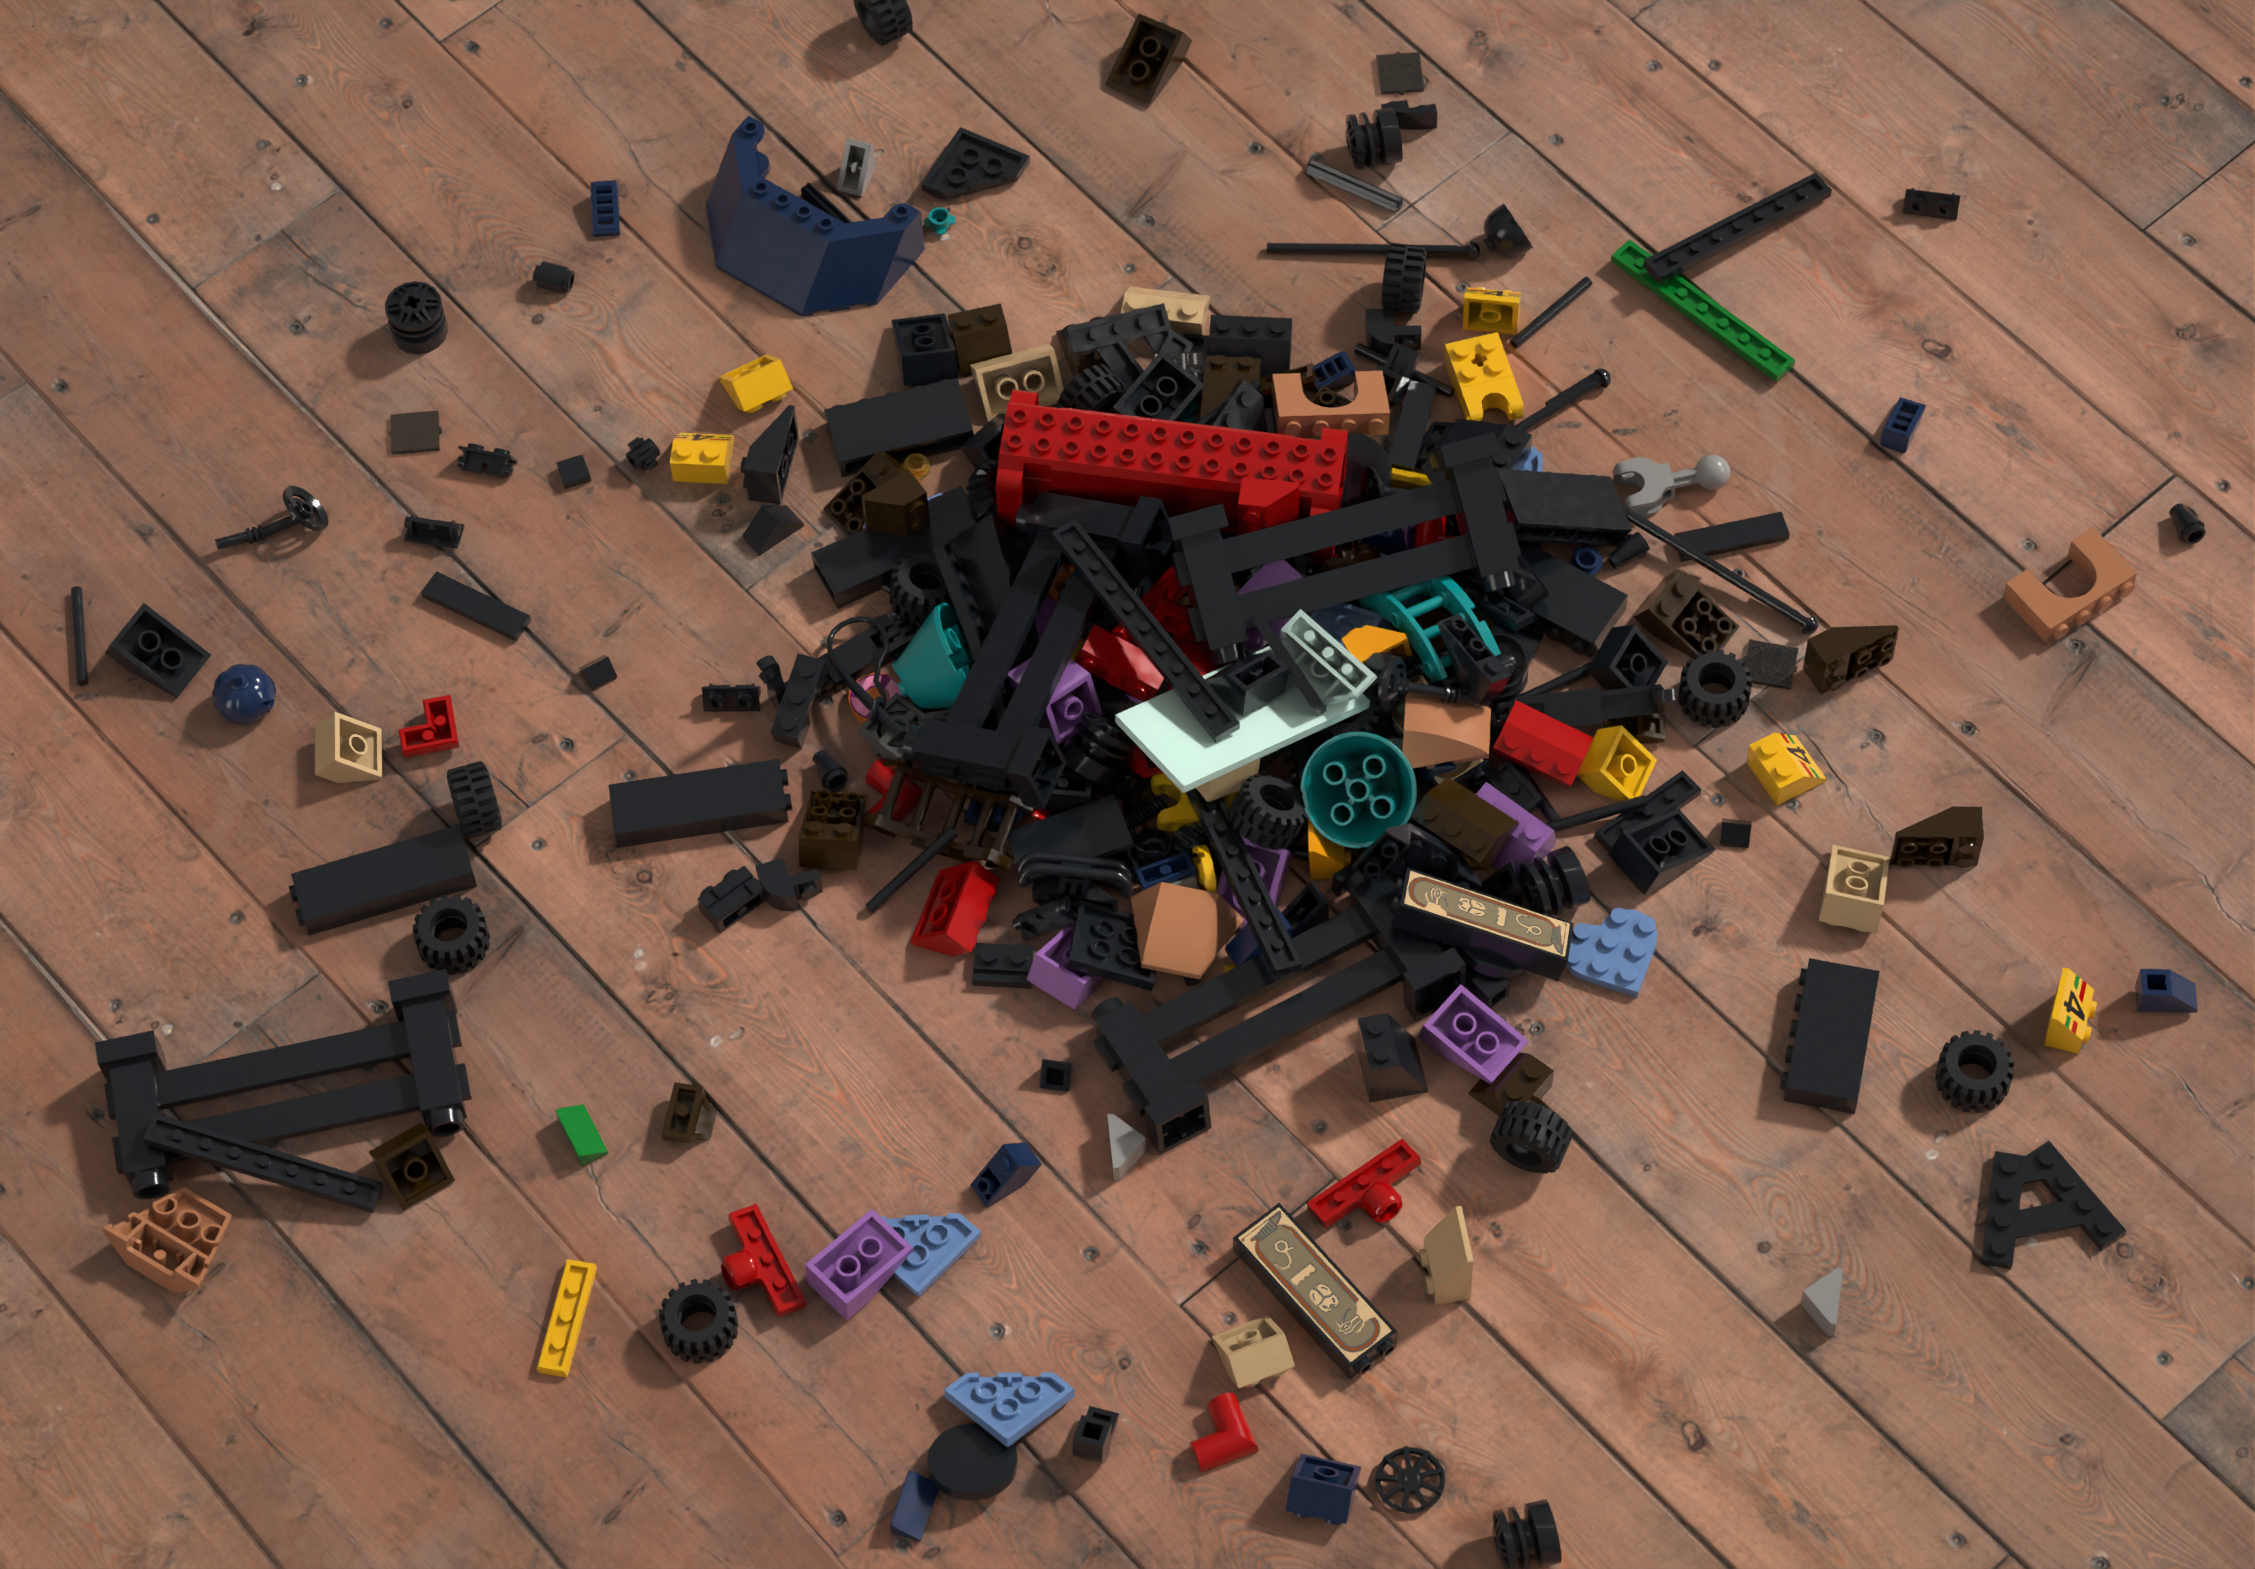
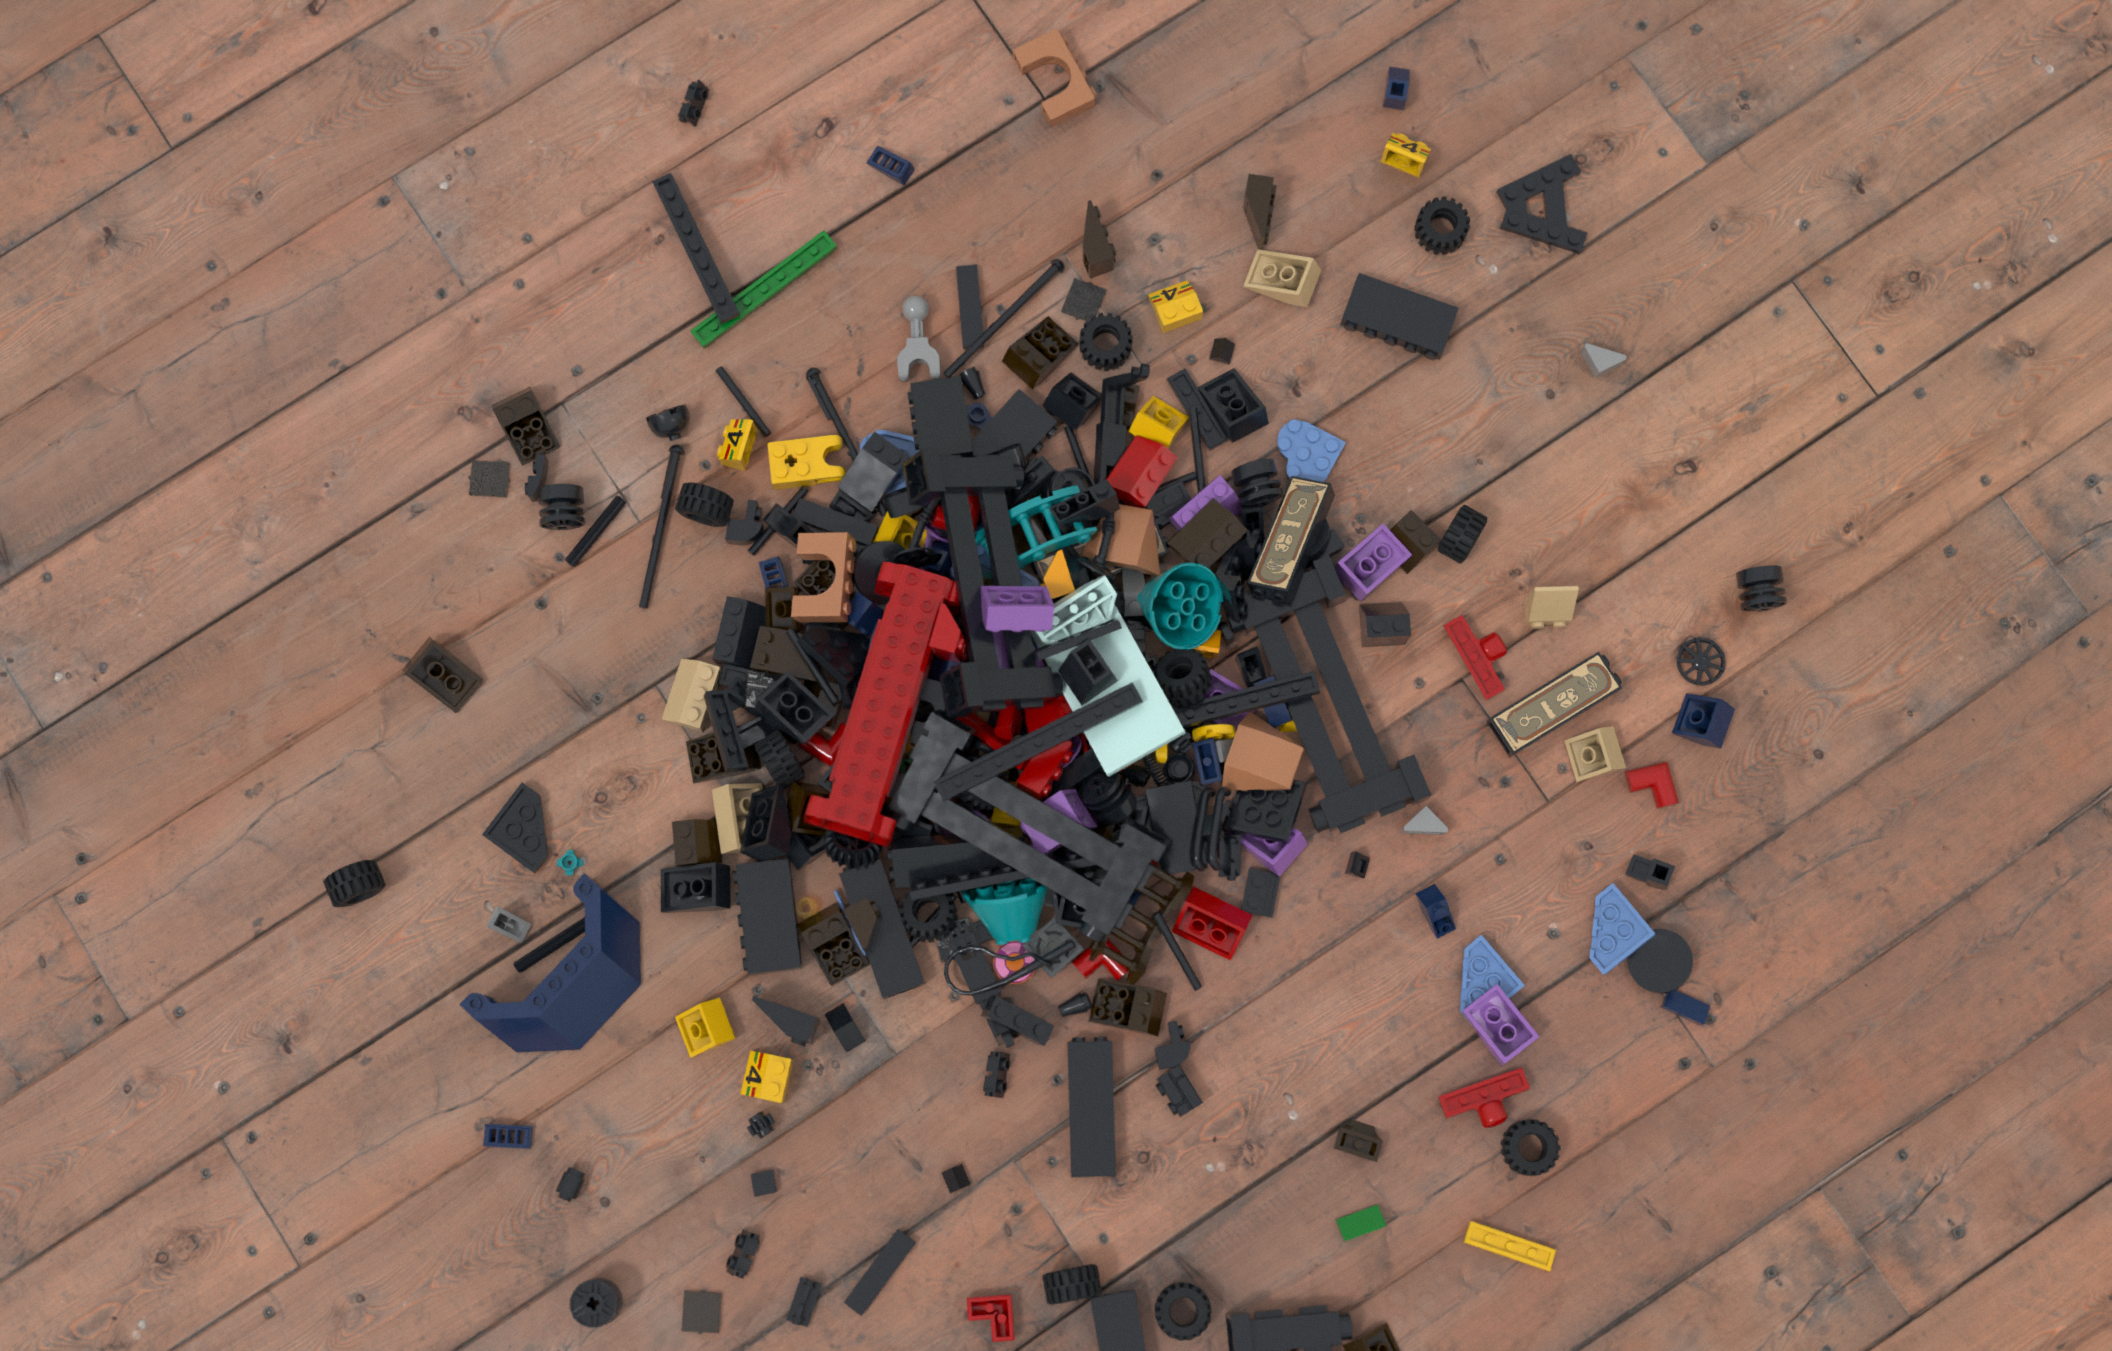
camera: 85 degrees left, 20 degrees up
none -> dark brown slope [492,387,560,465]
none -> black slope [740,784,792,862]
none -> medium lavender slope [981,586,1054,632]

